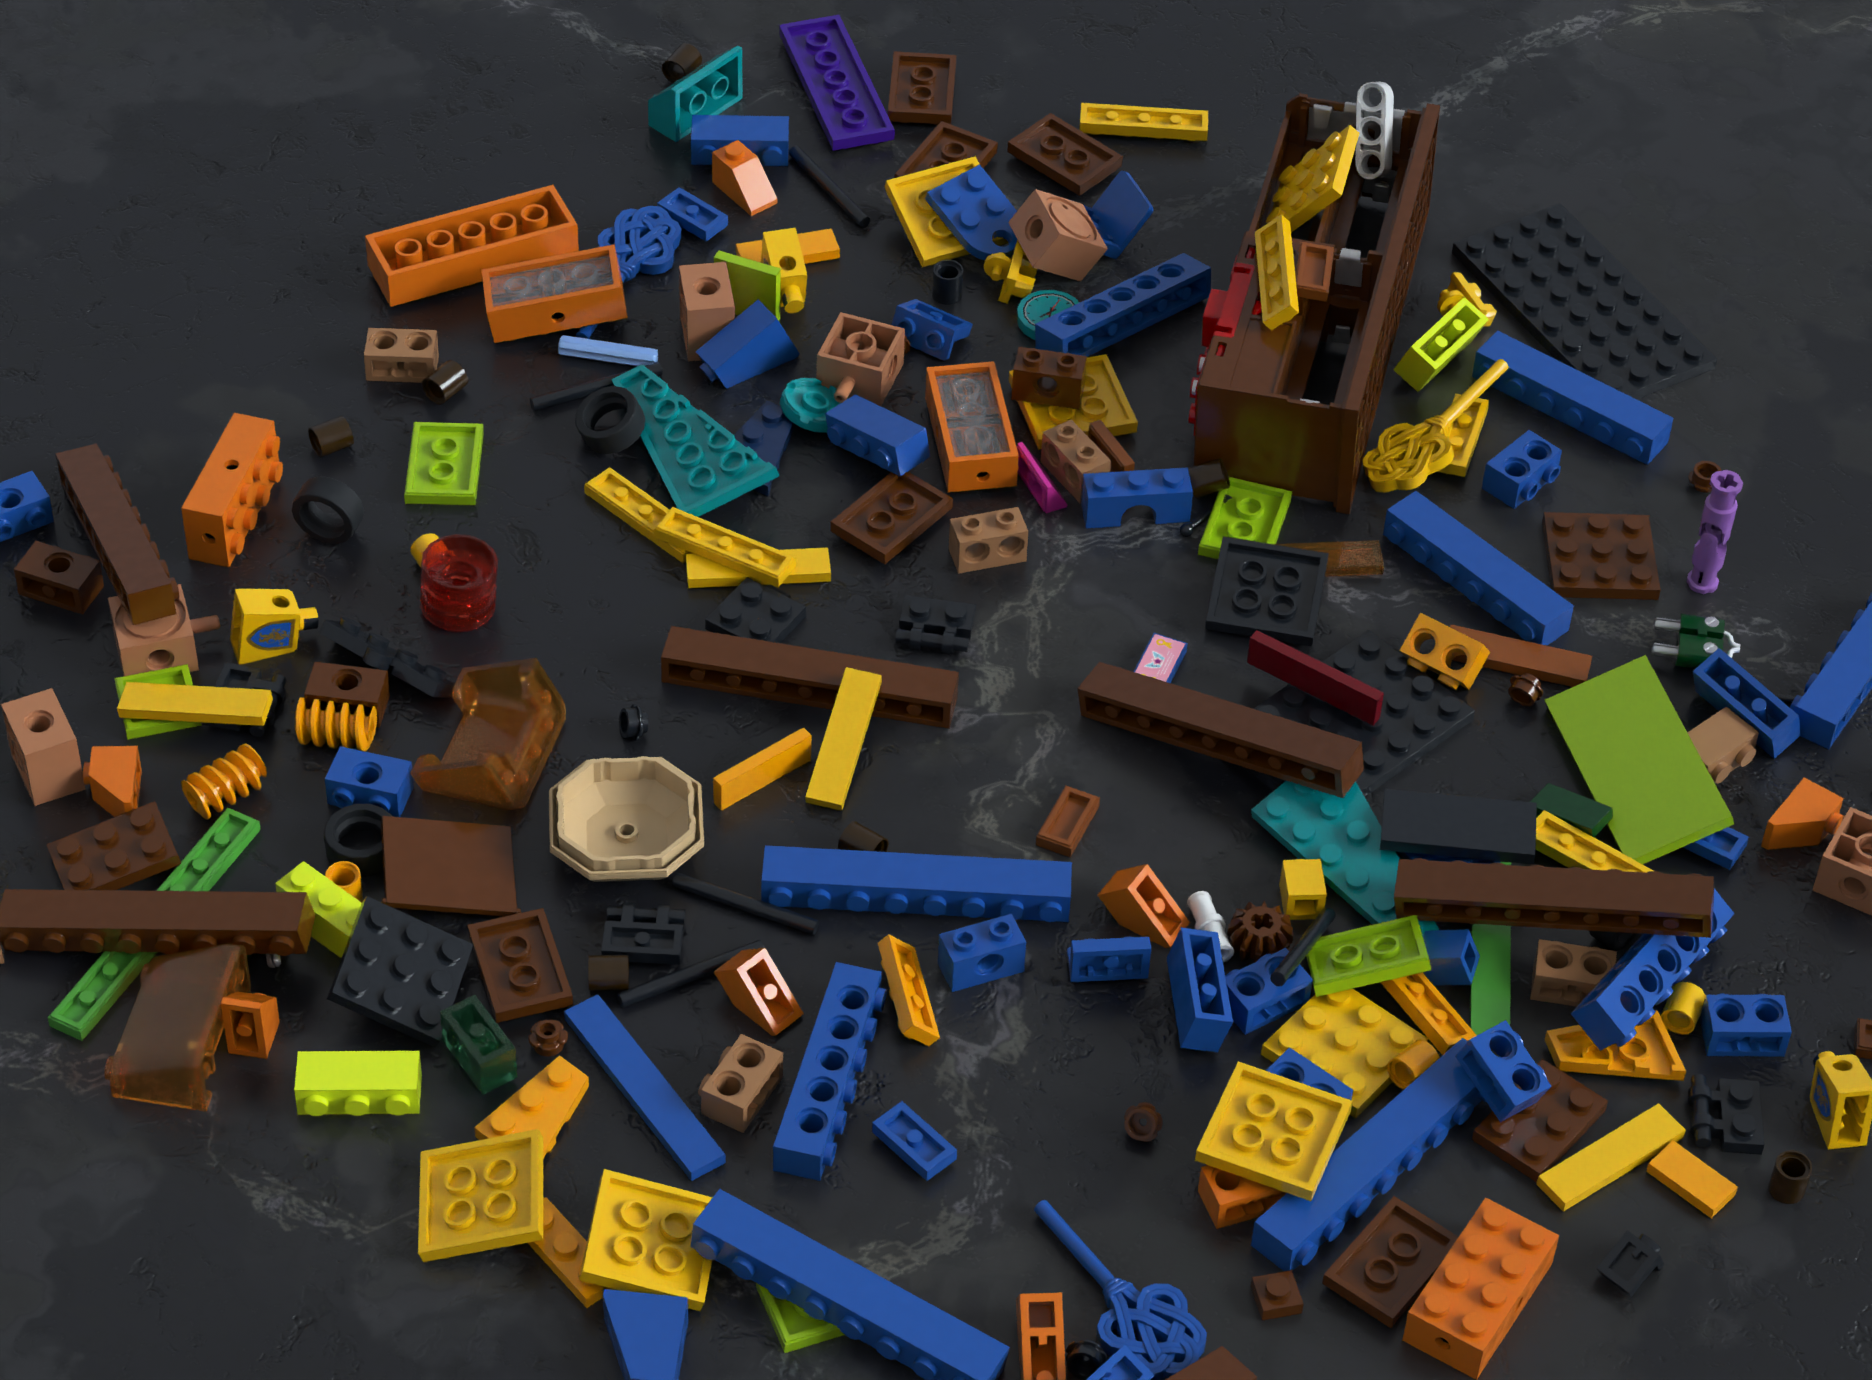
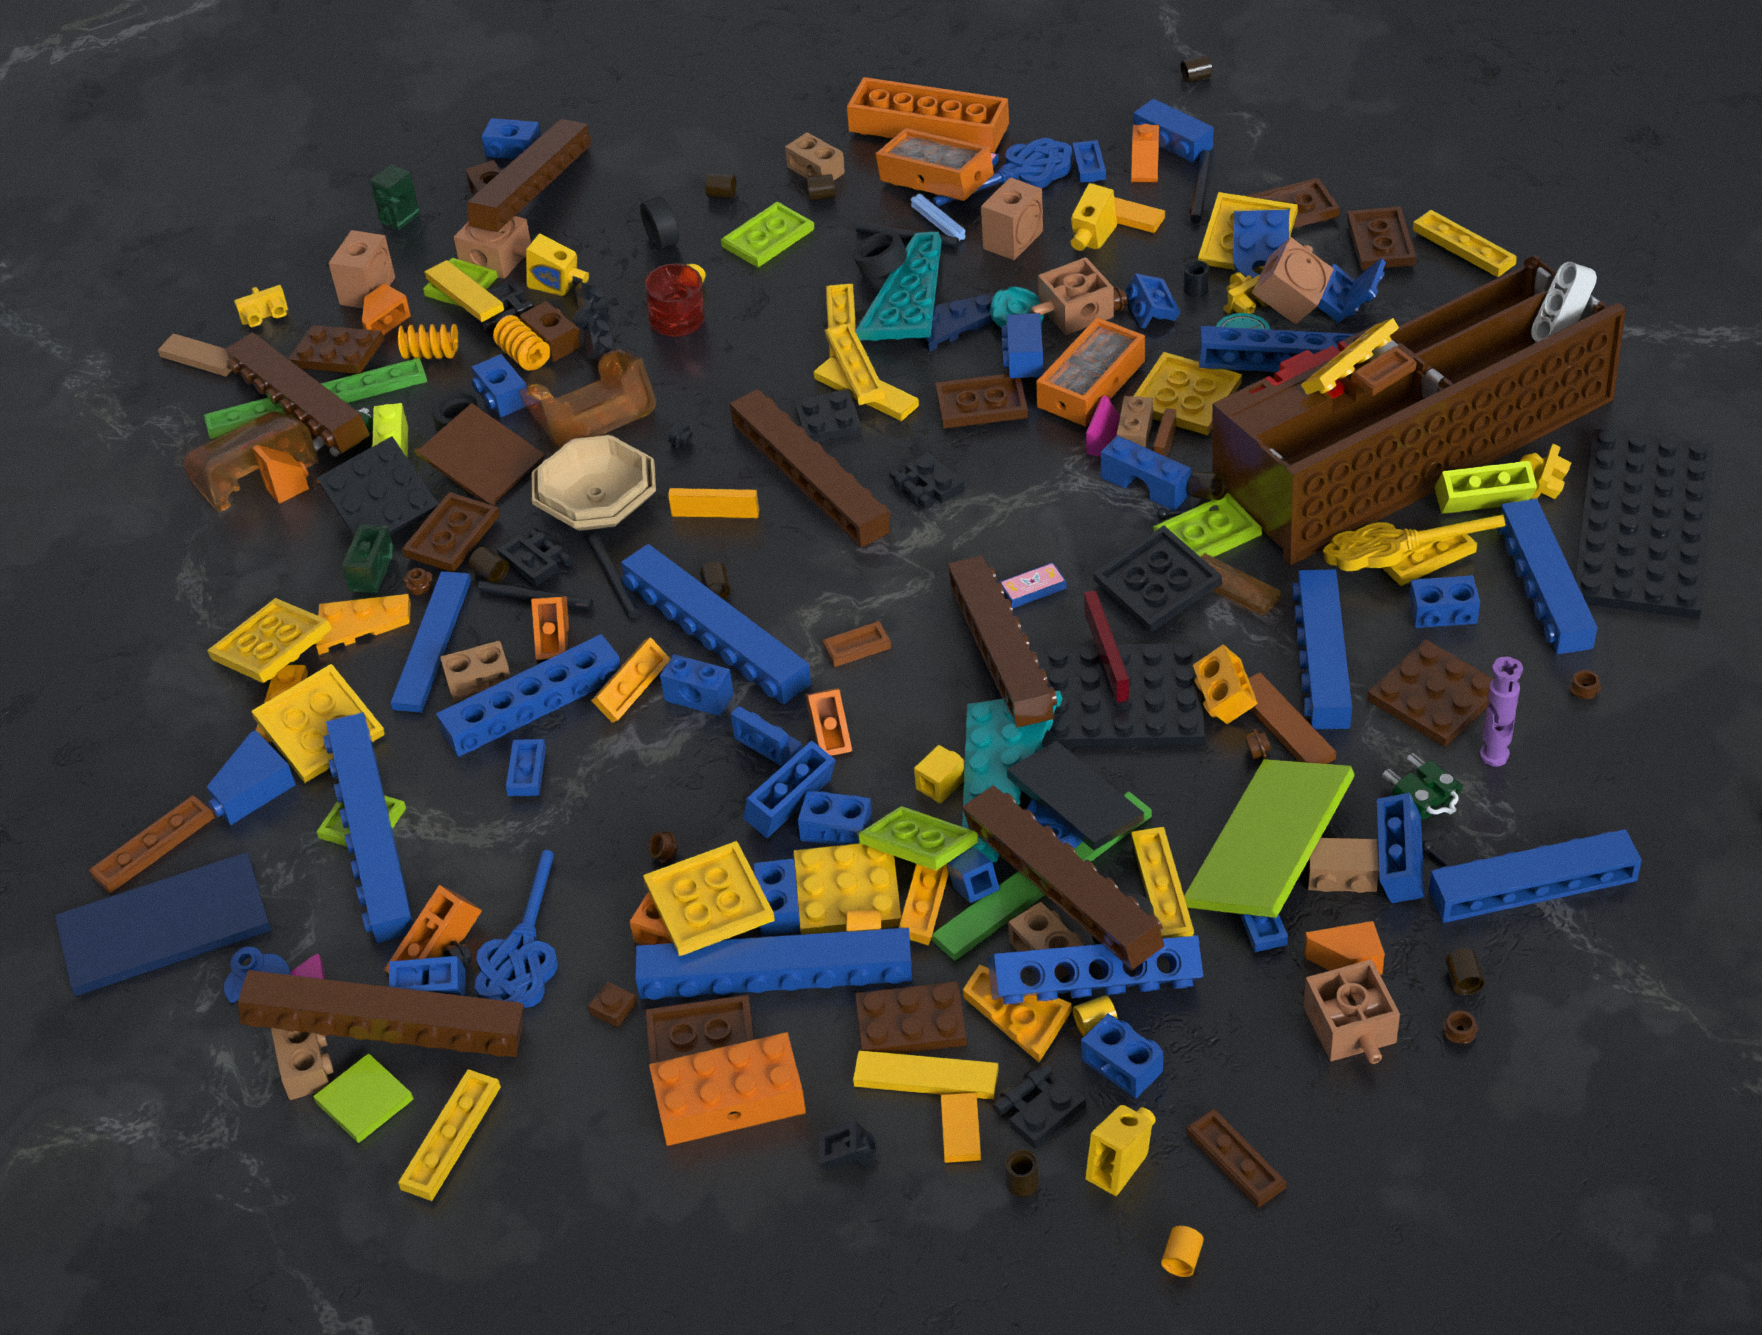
camera: 50 degrees right, 0 degrees up
orange brick [181,413,283,567] -> none
neon yellow brick [294,1051,422,1116] -> none
light orange beam [325,861,363,903] -> none
teal slope [648,45,743,142] -> none
blue slope [696,299,800,389] -> none
lime tile [714,250,781,321] -> none
dark purple plate [779,15,895,151] -> none
yellow tile [805,667,882,811] -> none
reddish brown plate [888,51,957,125] -> none
medium nougat brick [949,507,1028,574] -> none
reddish brown brick [1011,347,1087,409] -> none
white pin [1187,891,1234,962] -> none
reddish brown gear [1227,900,1294,963] -> none
yellow plate [1266,125,1360,233] -> none
black bar [1270,907,1336,986] -> none
blue brick [1455,1020,1552,1122] -> none
dark green tile [1531,783,1613,837] -> none

